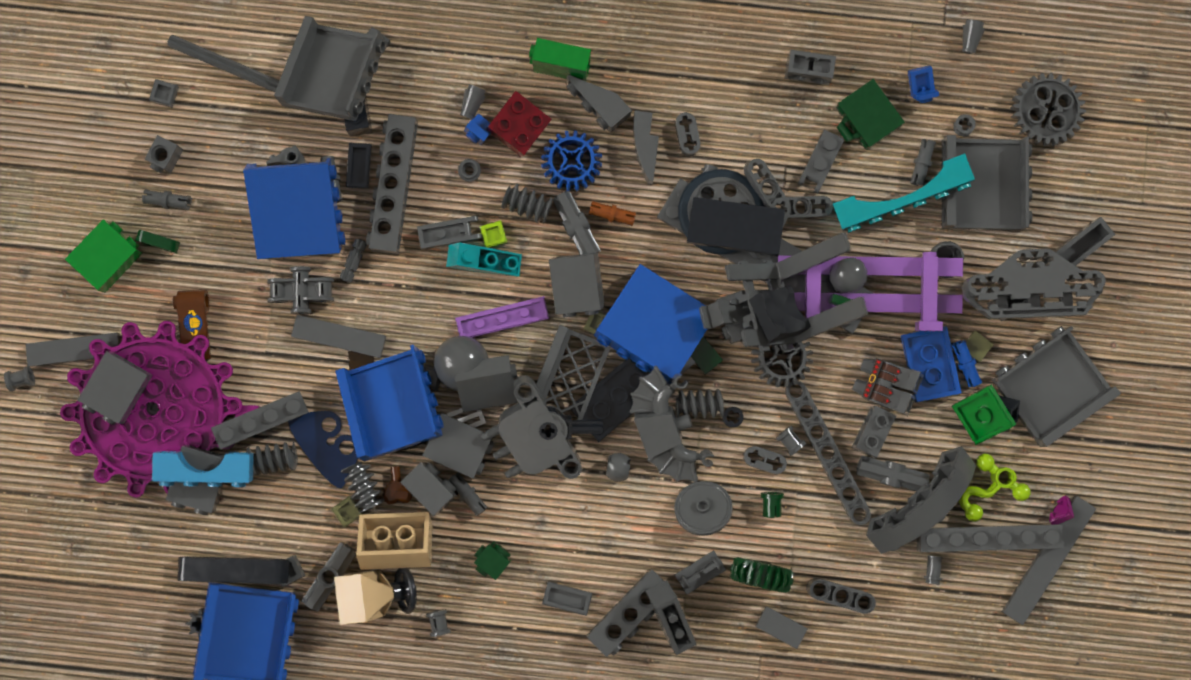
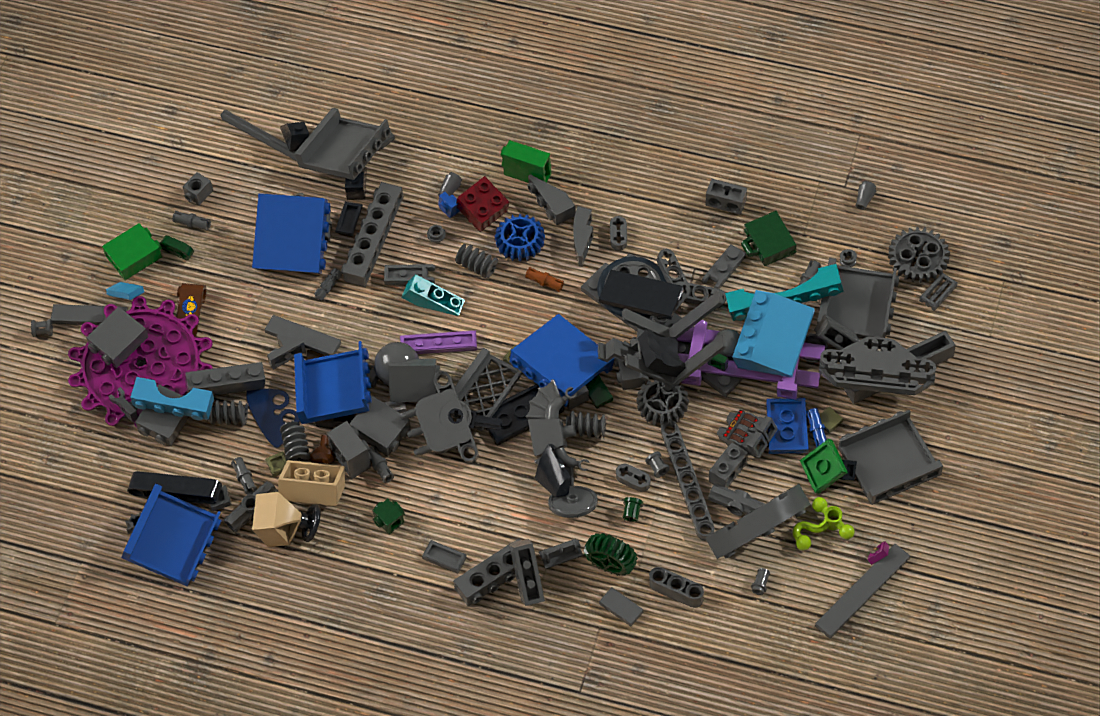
camera: 20 degrees right, 25 degrees down
dark grey tile [149,79,179,108] -> none
dark grey axle [267,266,334,314] -> none
dark grey bush [426,609,451,637] -> none
lime tile [480,220,508,248] -> none
dark grey brick [549,252,605,317] -> none
dark grey piece [552,191,601,254] -> none
dark grey piece [606,453,631,482] -> none
black bush [722,407,744,428] -> none
blue bracket [908,65,939,103] -> none
dark grey brick [916,524,1064,552] -> none
none -> dark azure tile [106,282,144,300]
none -> dark grey plate [109,387,138,423]
none -> dark grey pin [231,457,257,495]
none -> dark grey slope [267,335,306,370]
none -> black slope [280,122,309,152]
none -> black slope [535,444,571,497]
none -> dark azure slope [732,290,815,377]
none -> dark grey brick [814,315,859,350]
none -> dark grey tile [919,273,958,311]

